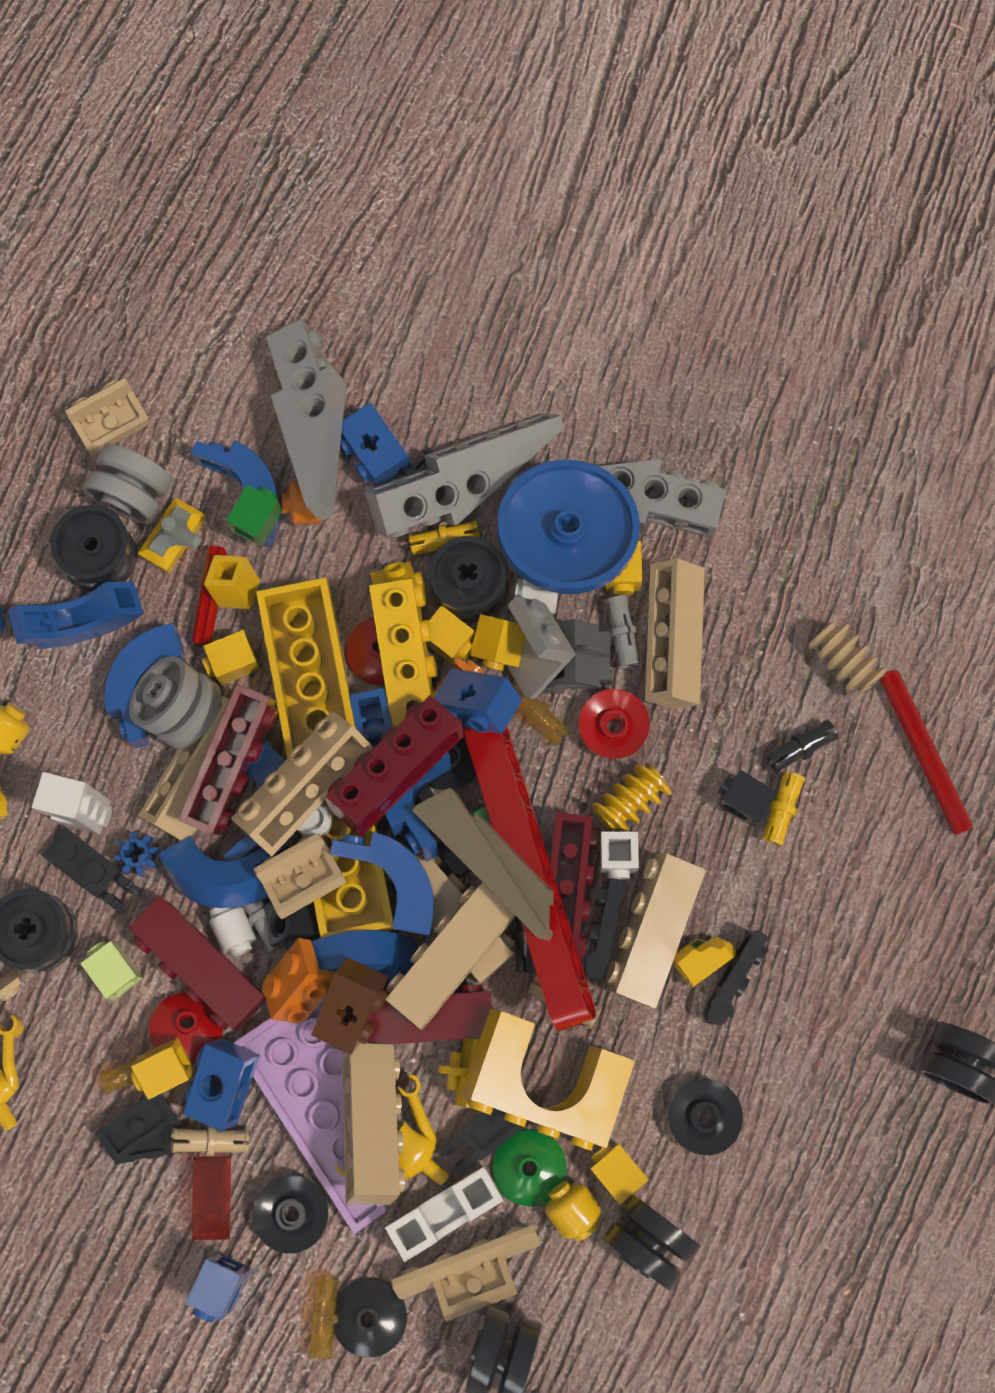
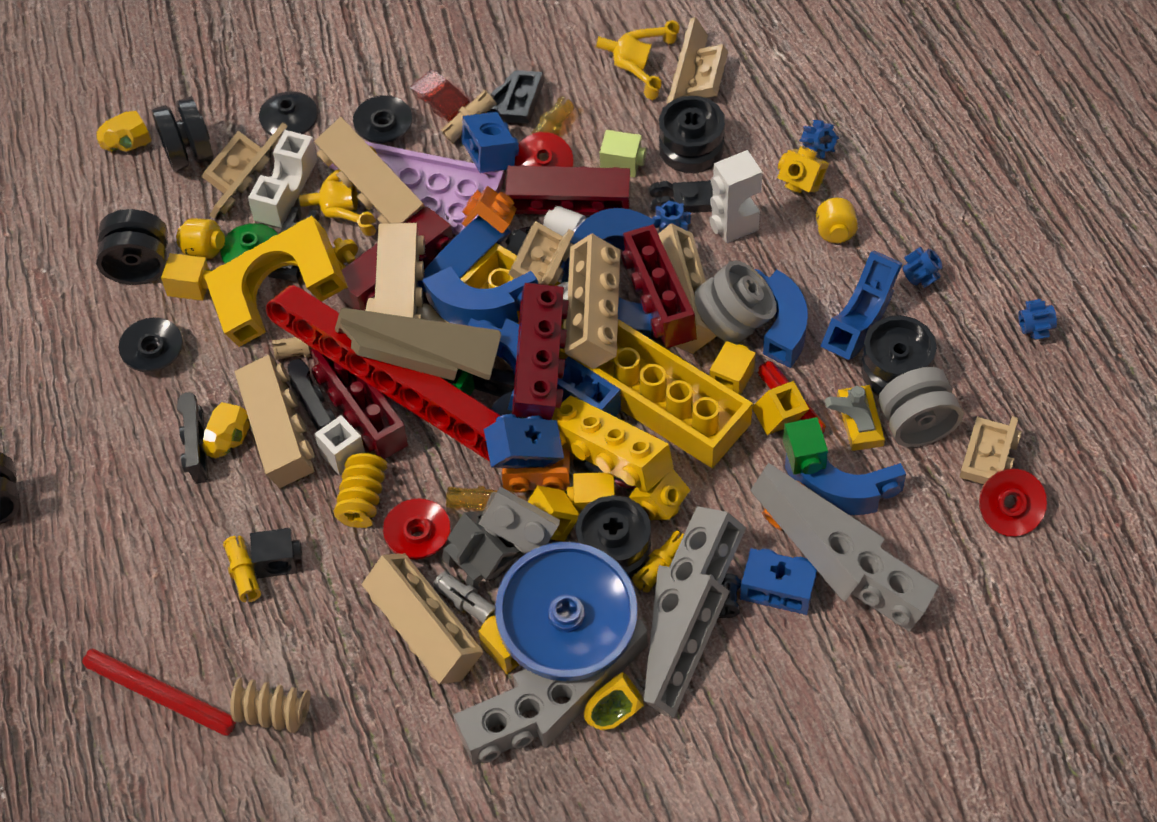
camera: 140 degrees right, 20 degrees down
yellow brick [131,1037,195,1100] -> none
brick [185,1252,252,1323] -> none
clear yellow pin [308,1276,339,1359] -> none
reddish brown brick [311,957,388,1055] -> none
black pin [765,719,838,773] -> none
none -> rock [584,672,644,730]
none -> red dish [979,468,1047,536]

